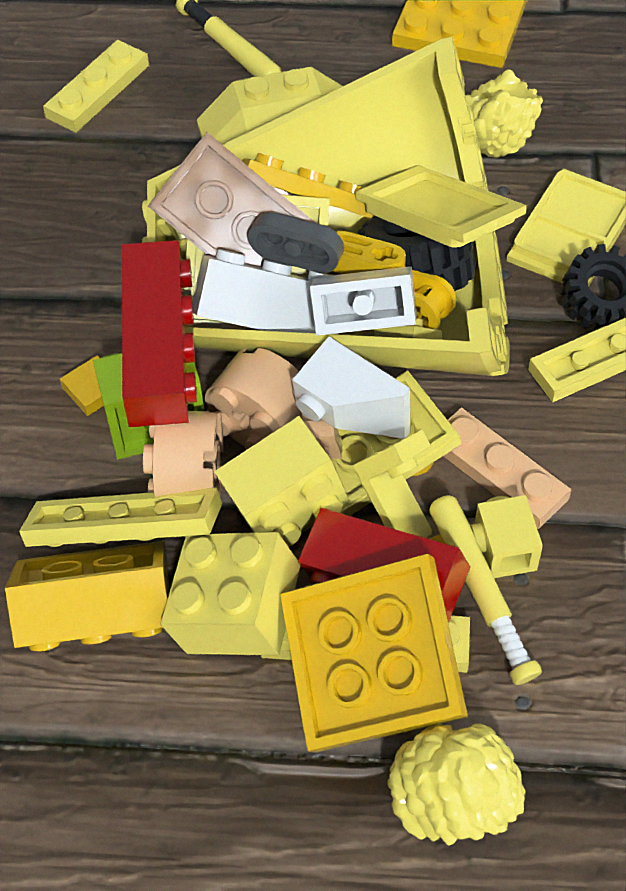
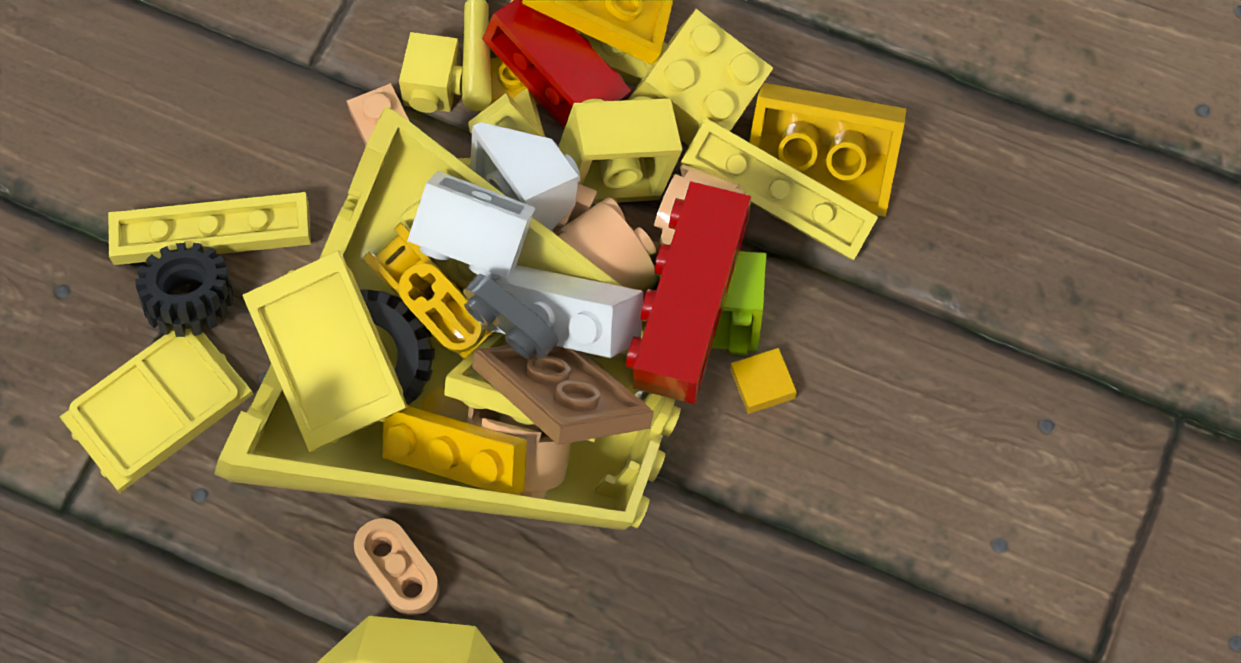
camera: 160 degrees left, 10 degrees up
light yellow hair [465,69,543,158] -> none

